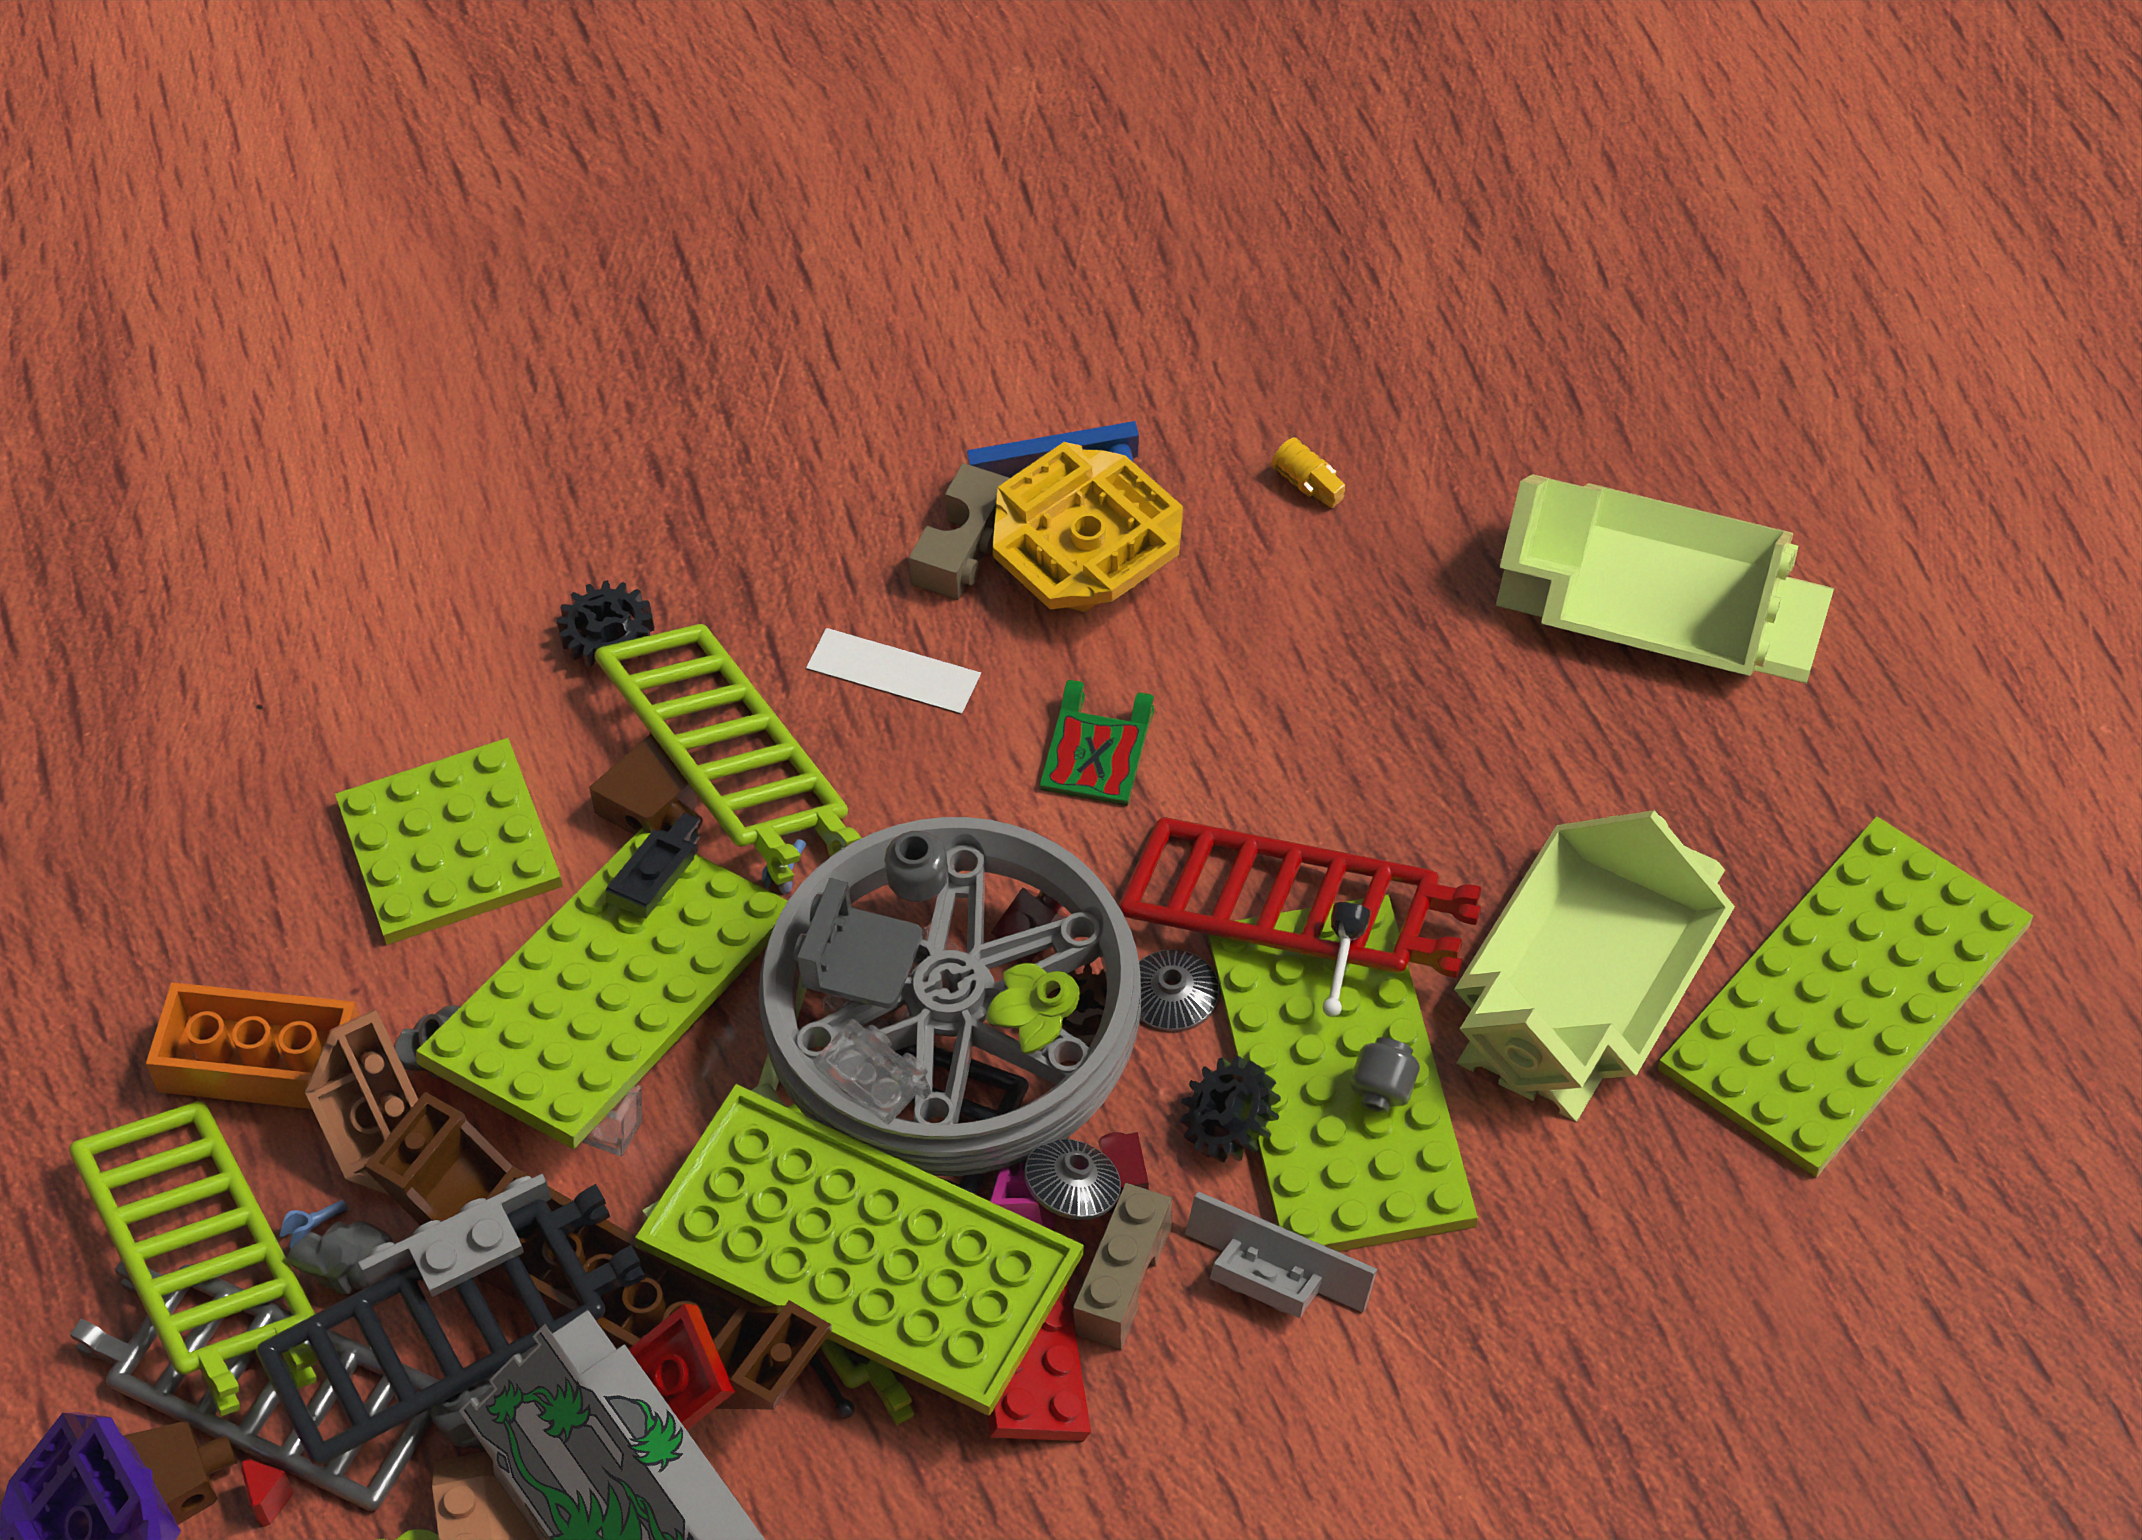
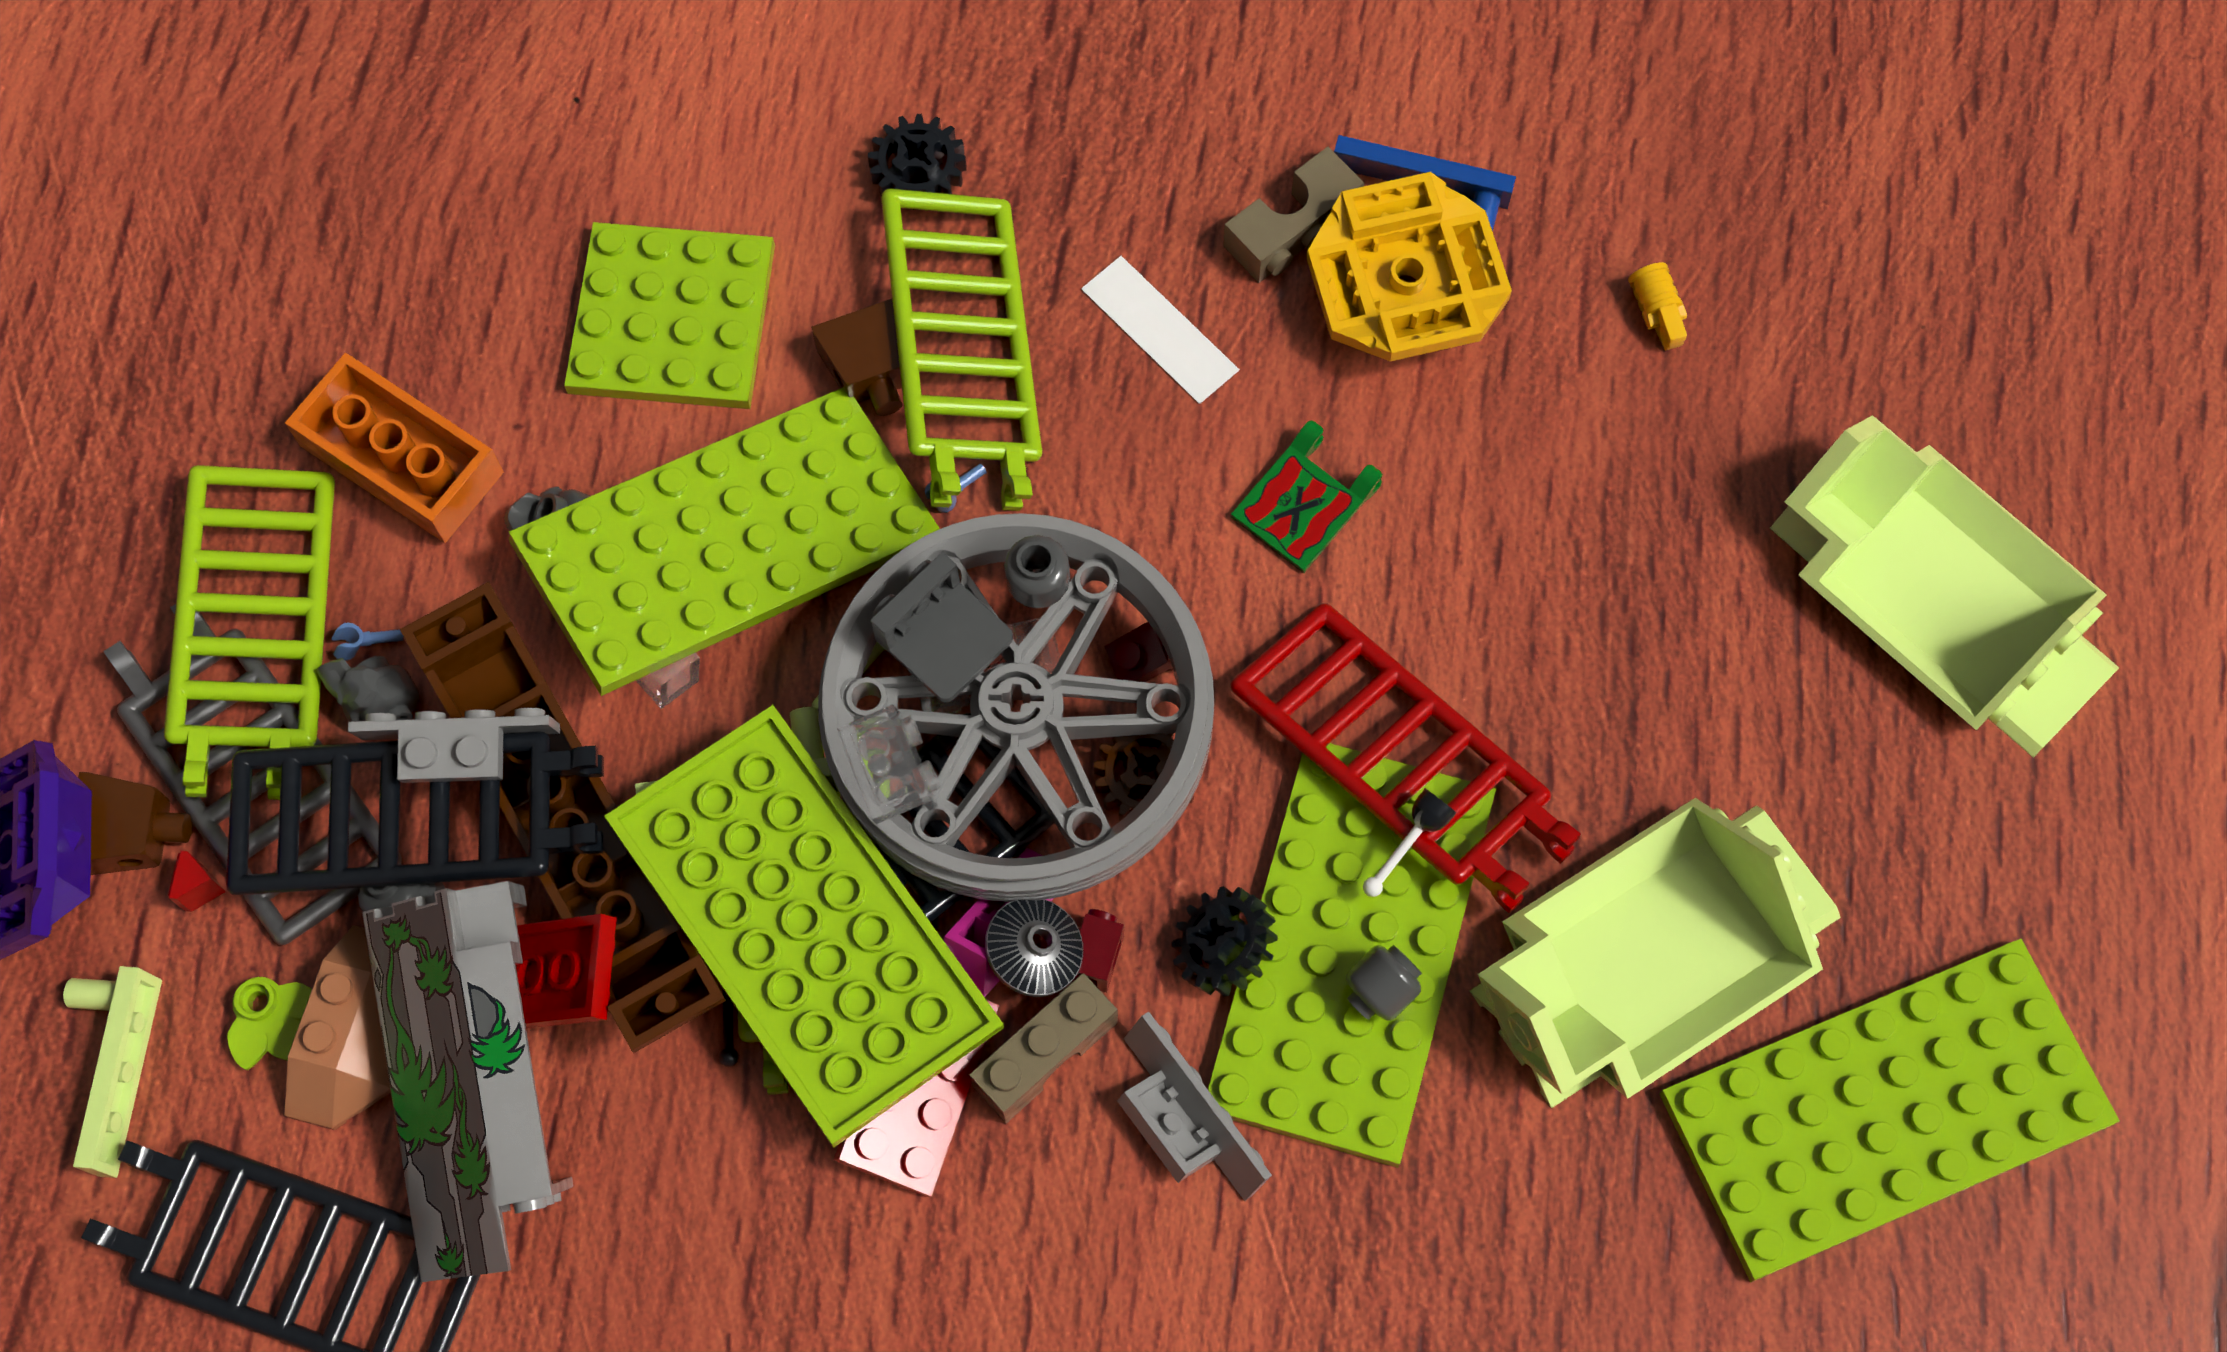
camera: 25 degrees right, 15 degrees up
nougat wedge [304,1009,418,1195] -> none
black hinge [606,813,700,918] -> none
lime plate [986,963,1080,1055] -> none
dish [1139,949,1219,1032] -> none

